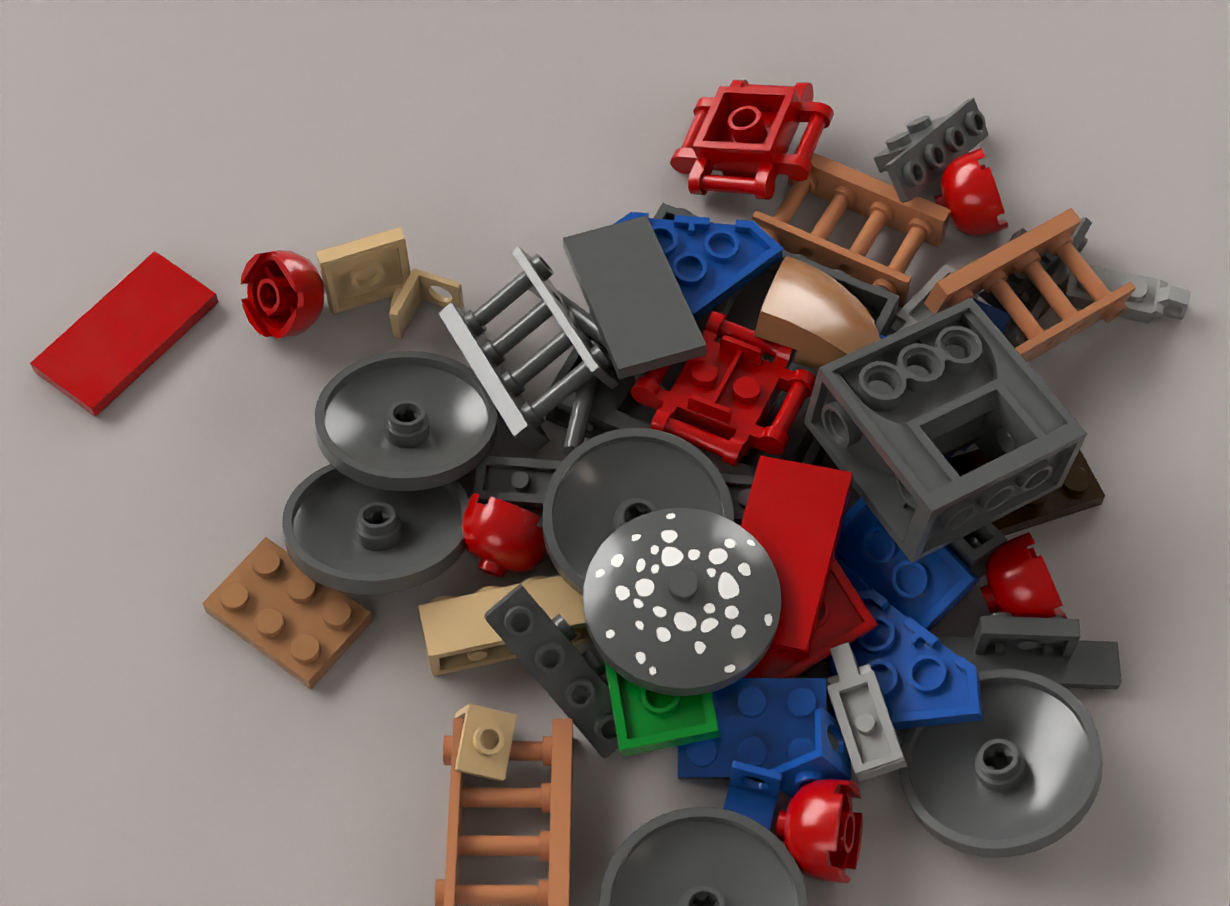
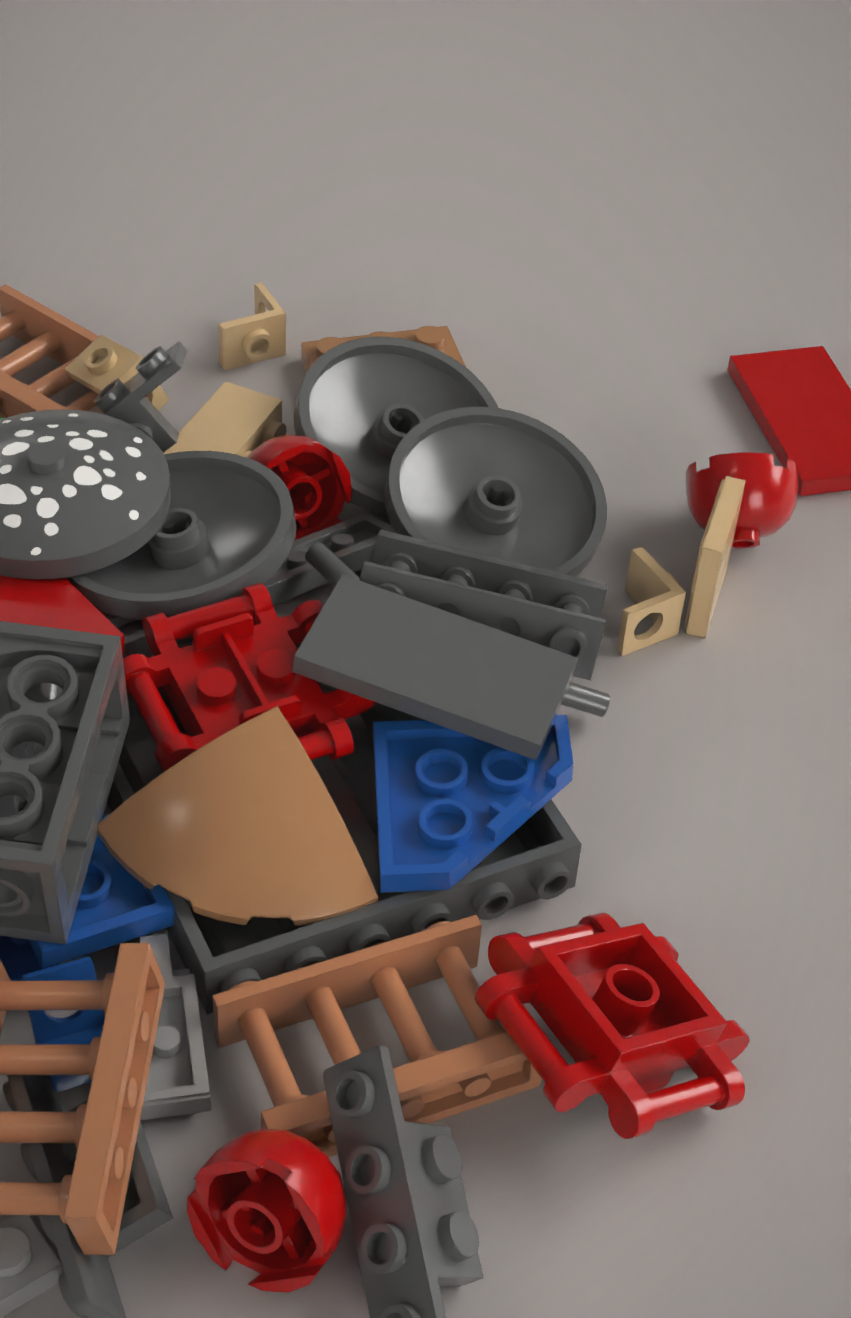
camera: 125 degrees right, 15 degrees down
none -> tan bracket [218,282,286,370]

